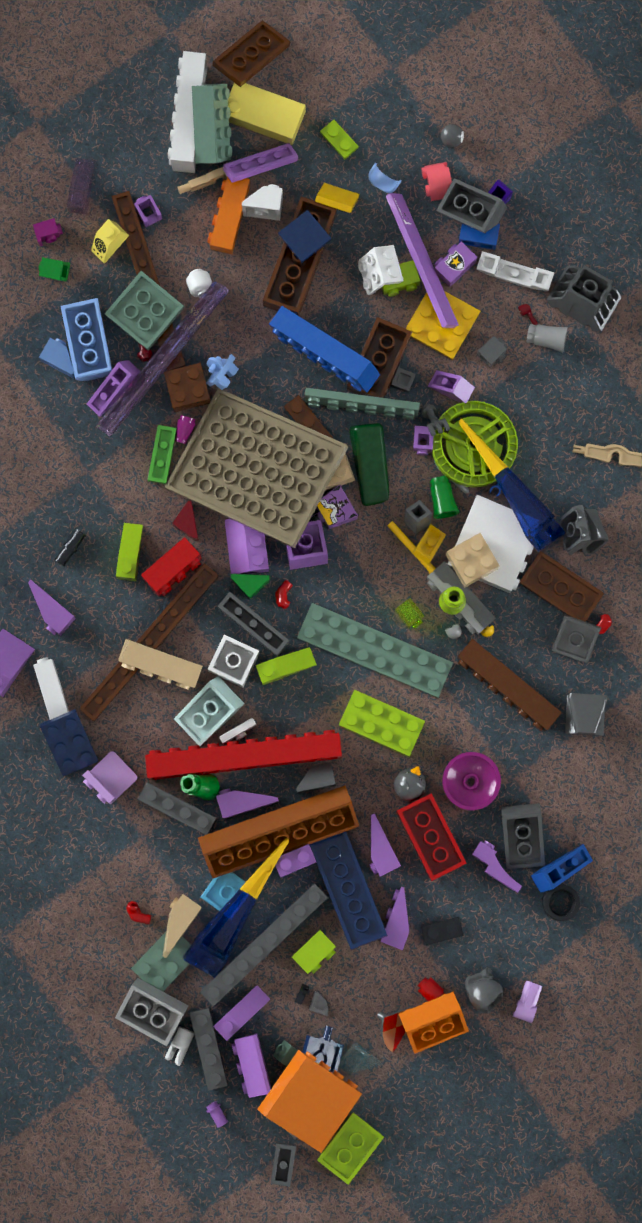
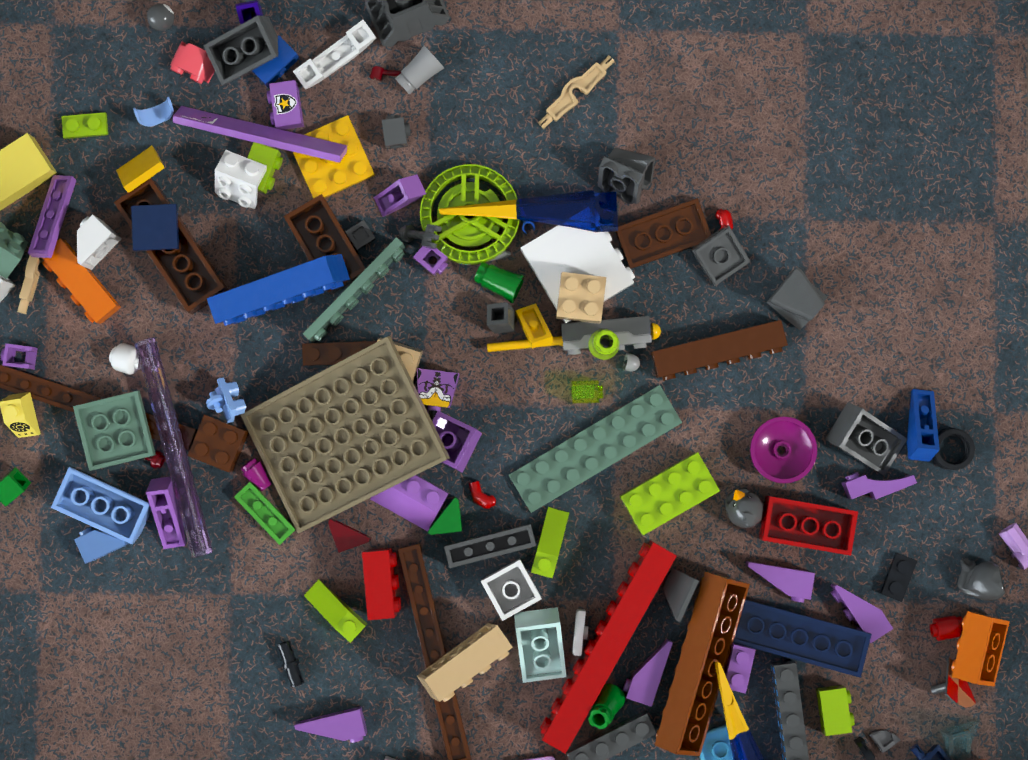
camera: 55 degrees left, 5 degrees up
dark green piece [349,423,389,506] -> none

